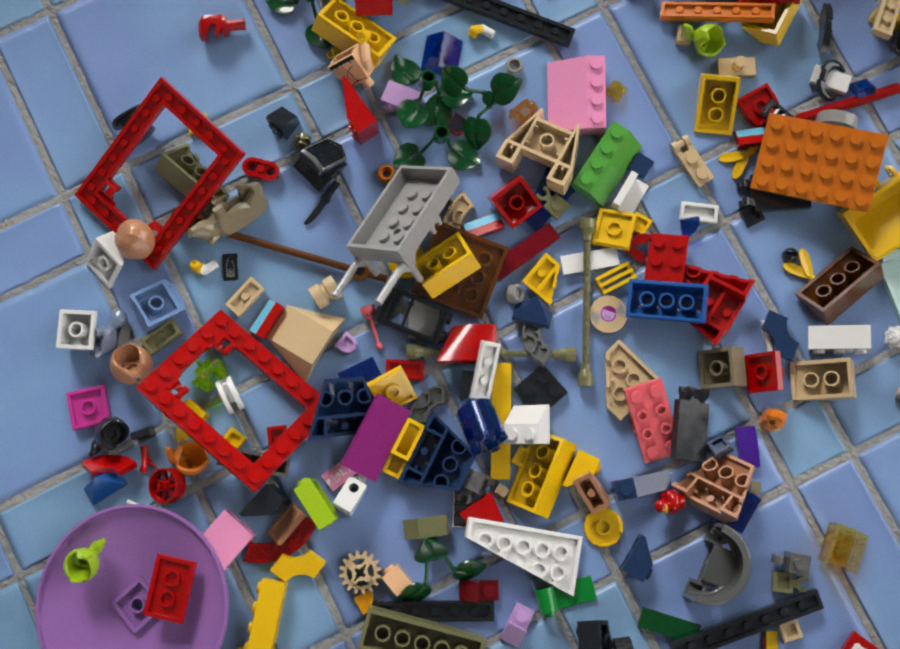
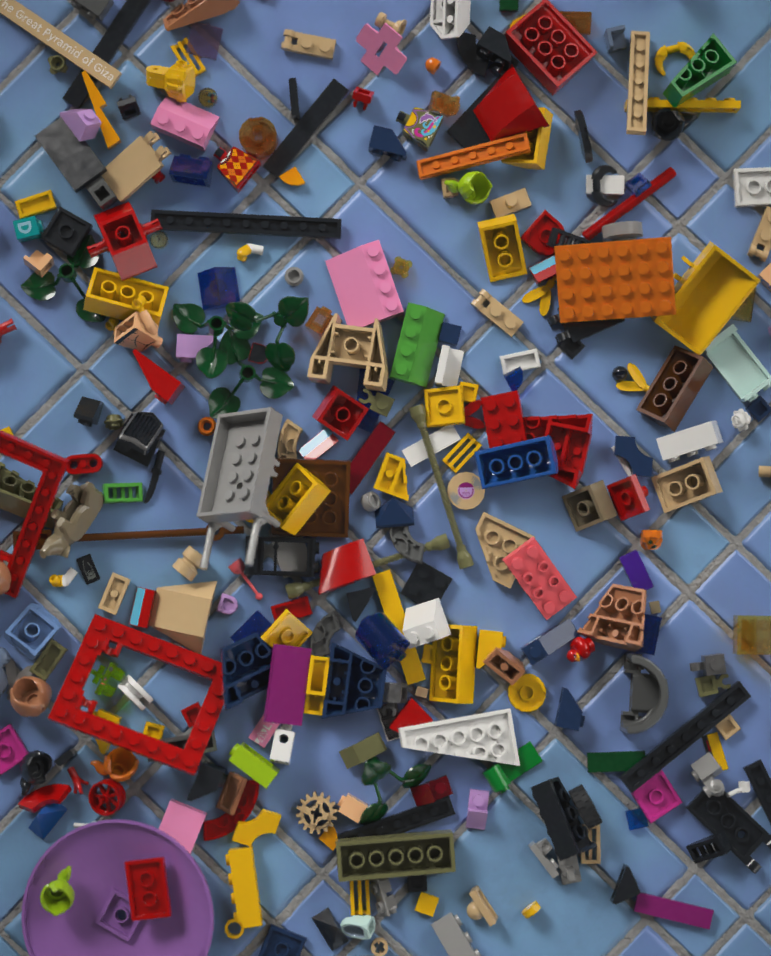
camera: 25 degrees left, 5 degrees up
white tile [469,340,501,401] -> none
black tile [670,386,710,462] -> none
dark blue tile [706,434,734,460] -> none
none -> bright green slope [102,482,143,504]

